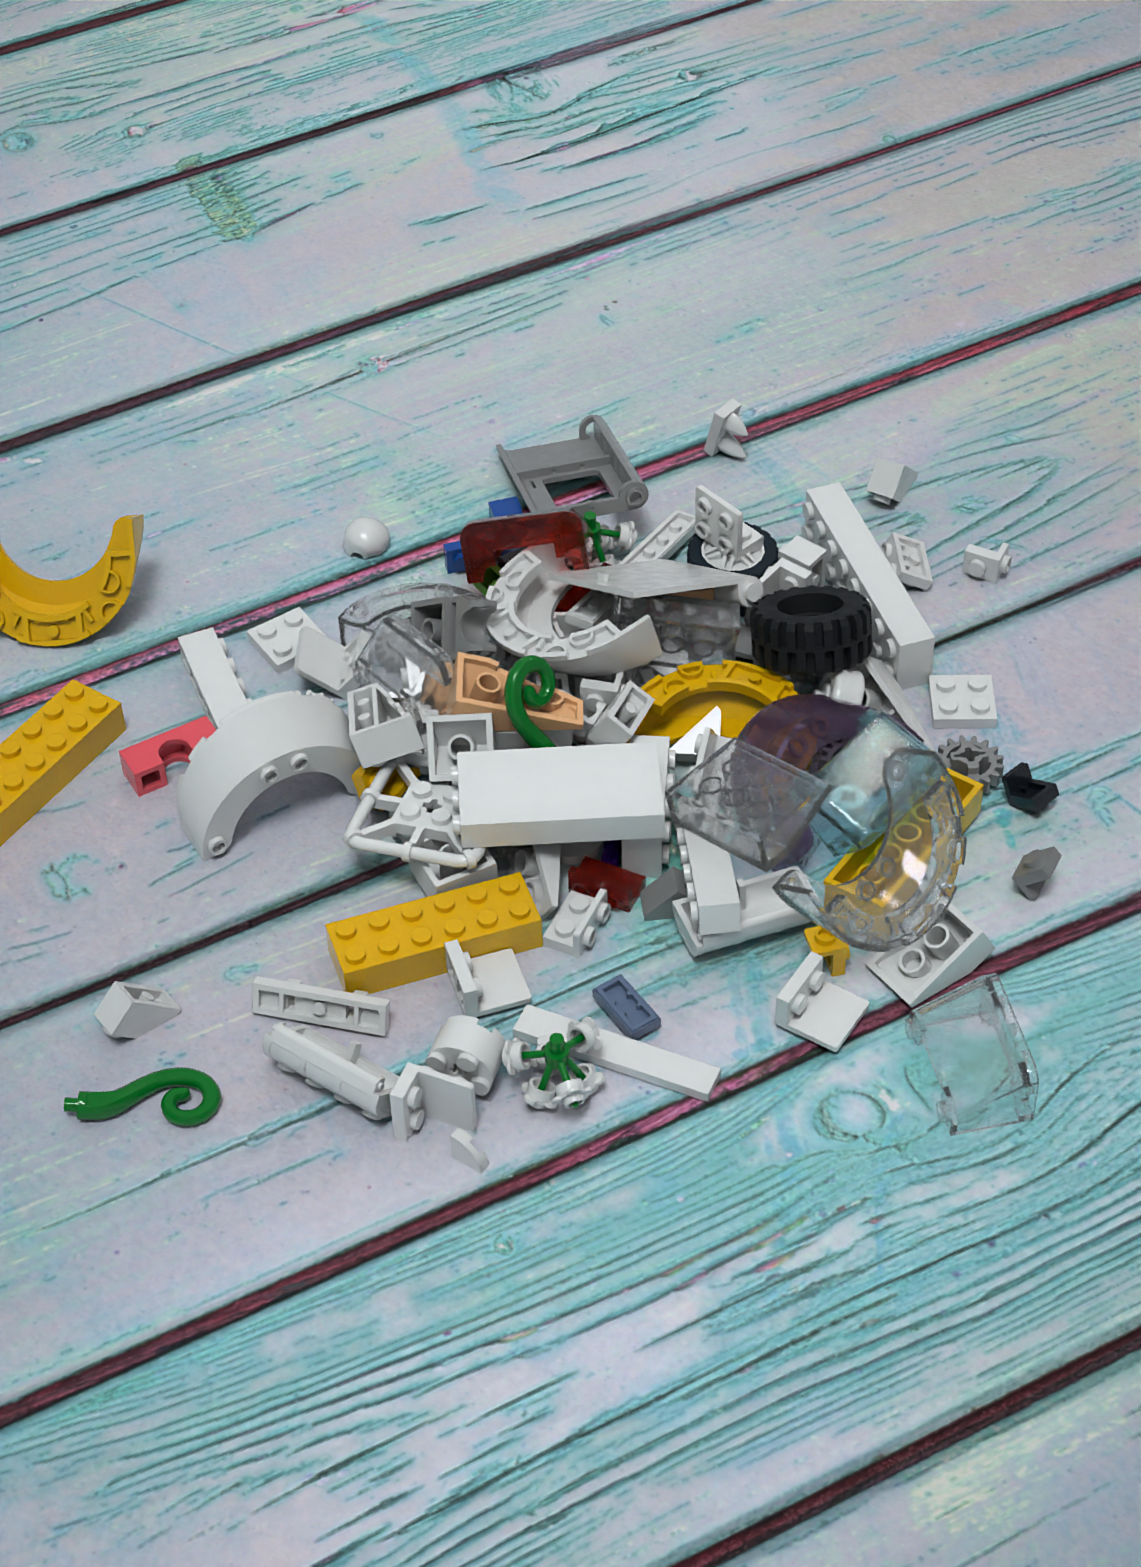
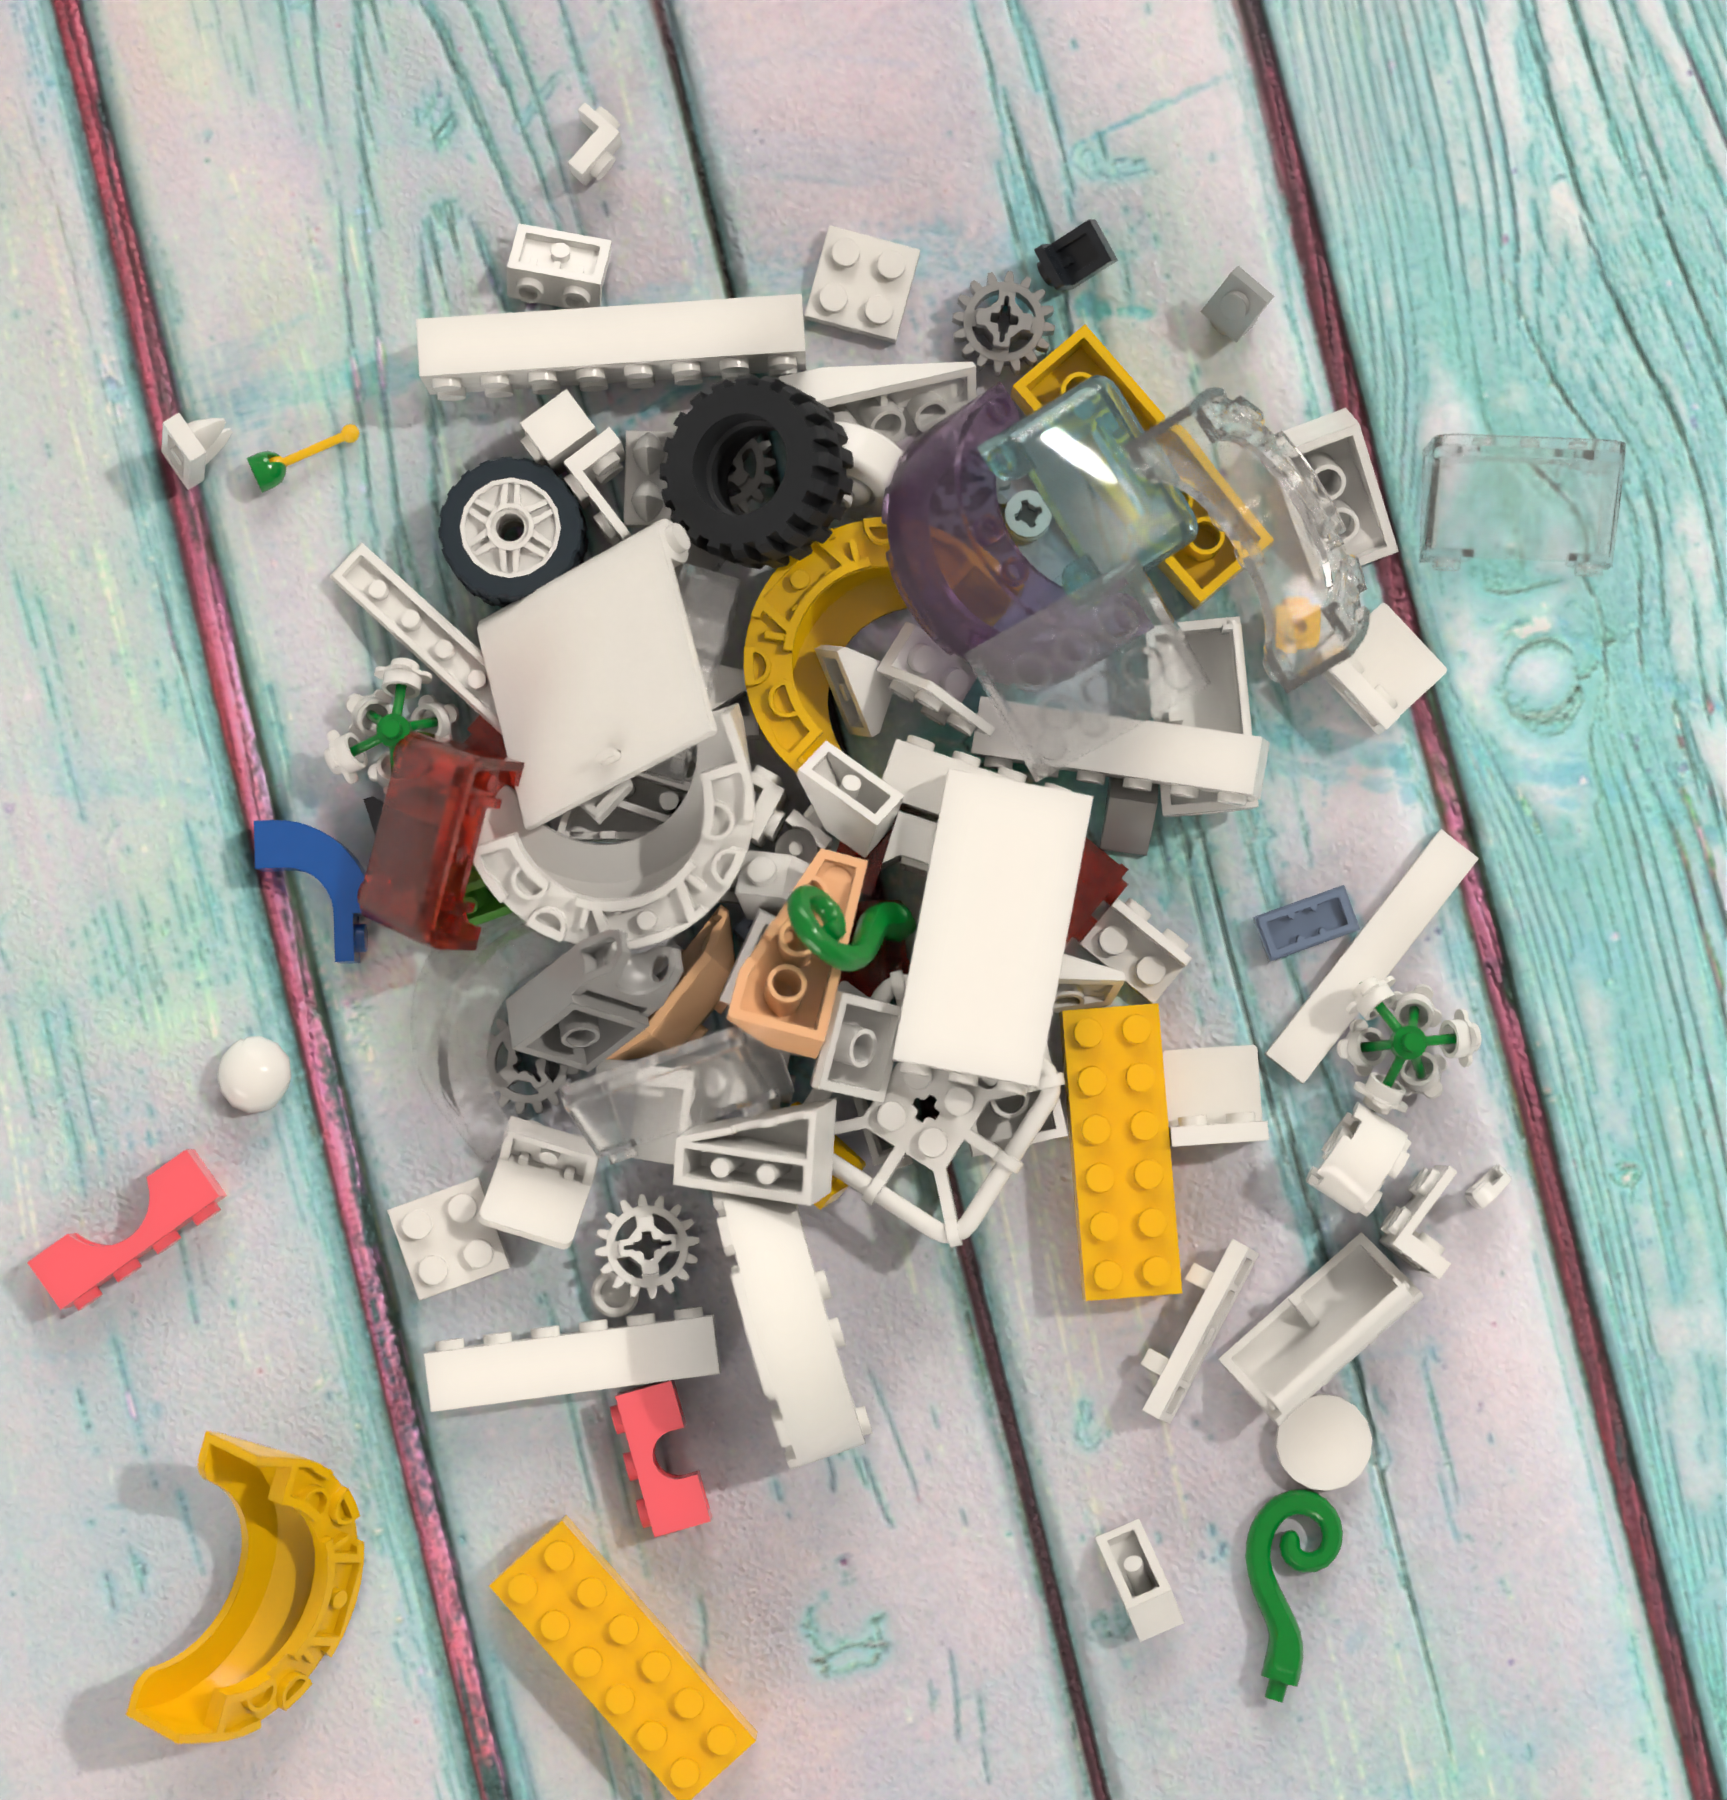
camera: 80 degrees left, 40 degrees up
light grey piece [496,415,649,525] -> none
white bracket [695,485,764,562] -> none
white slope [866,457,918,505] -> none
none -> coral arch [27,1149,227,1311]
none -> hinge [247,424,360,493]
none -> white tile [1275,1393,1372,1491]

